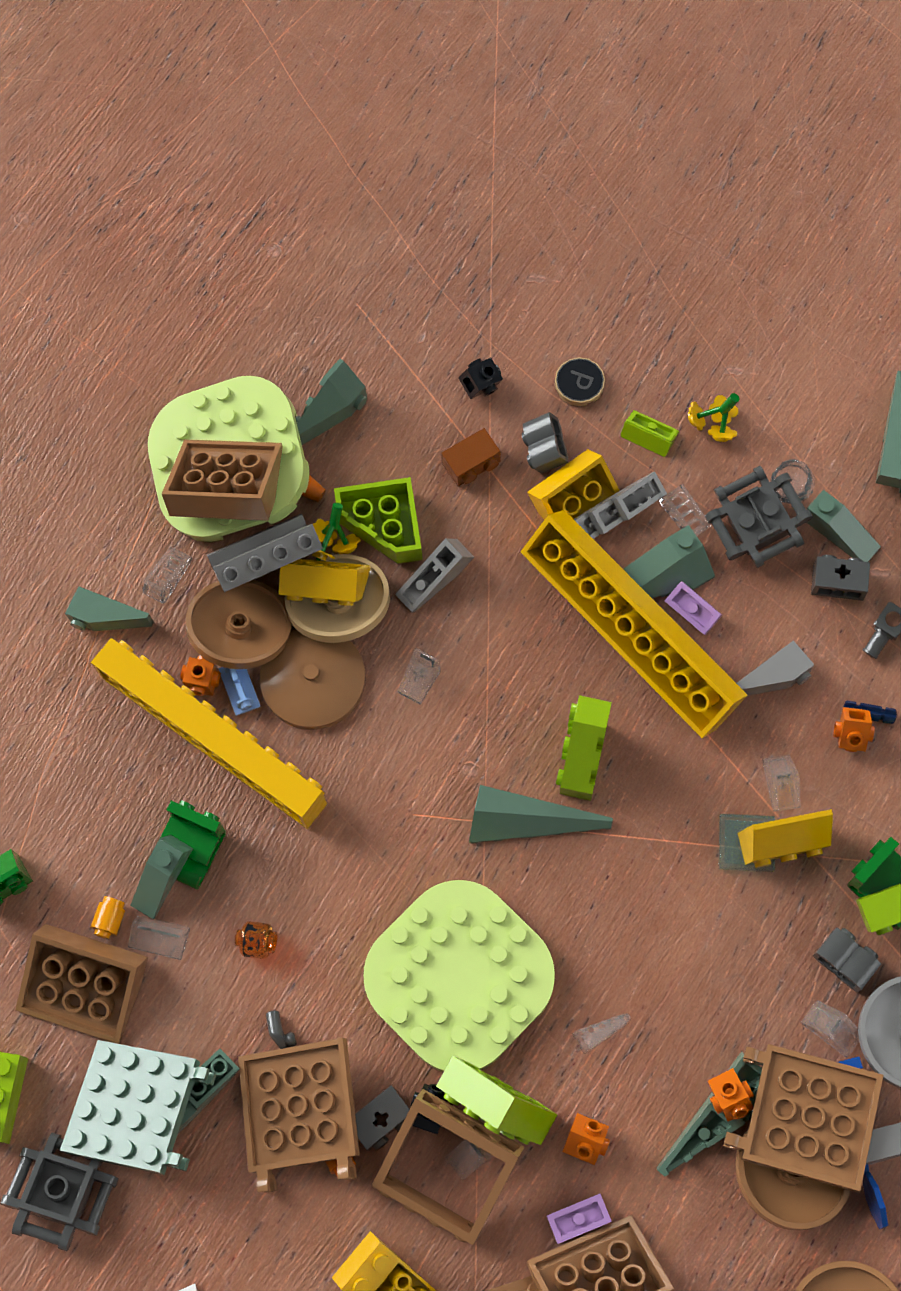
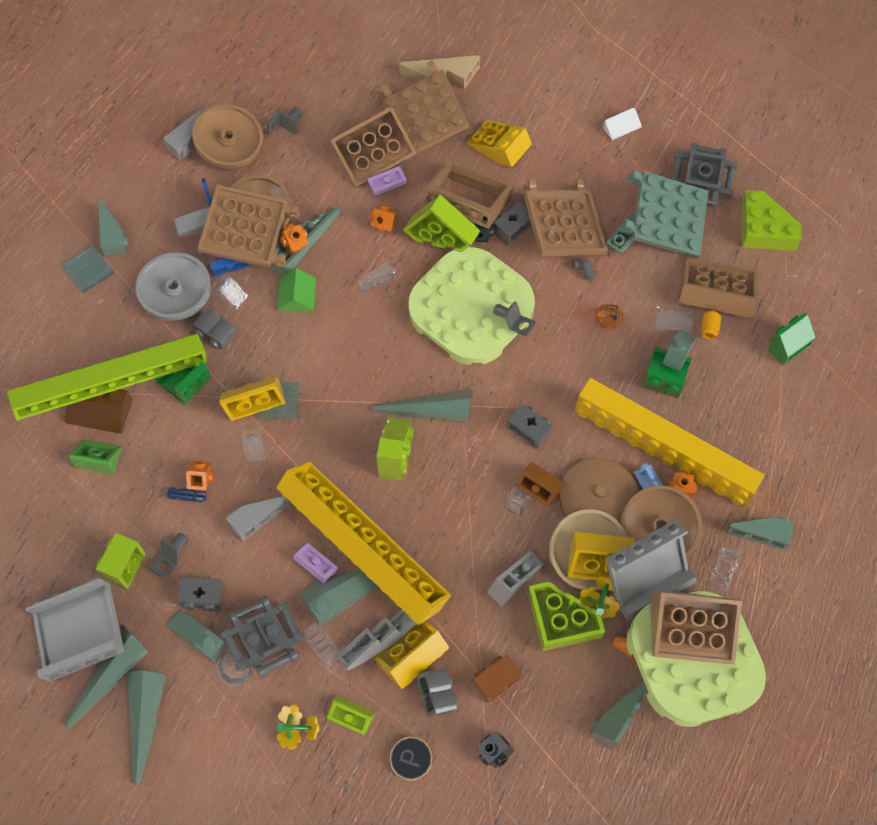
camera: 170 degrees right, 5 degrees down
none -> bright green slope [277,268,316,312]
none -> dark grey bracket [493,301,536,336]
none -> dark grey brick [507,404,553,449]
none -> dark orange brick [515,462,565,507]

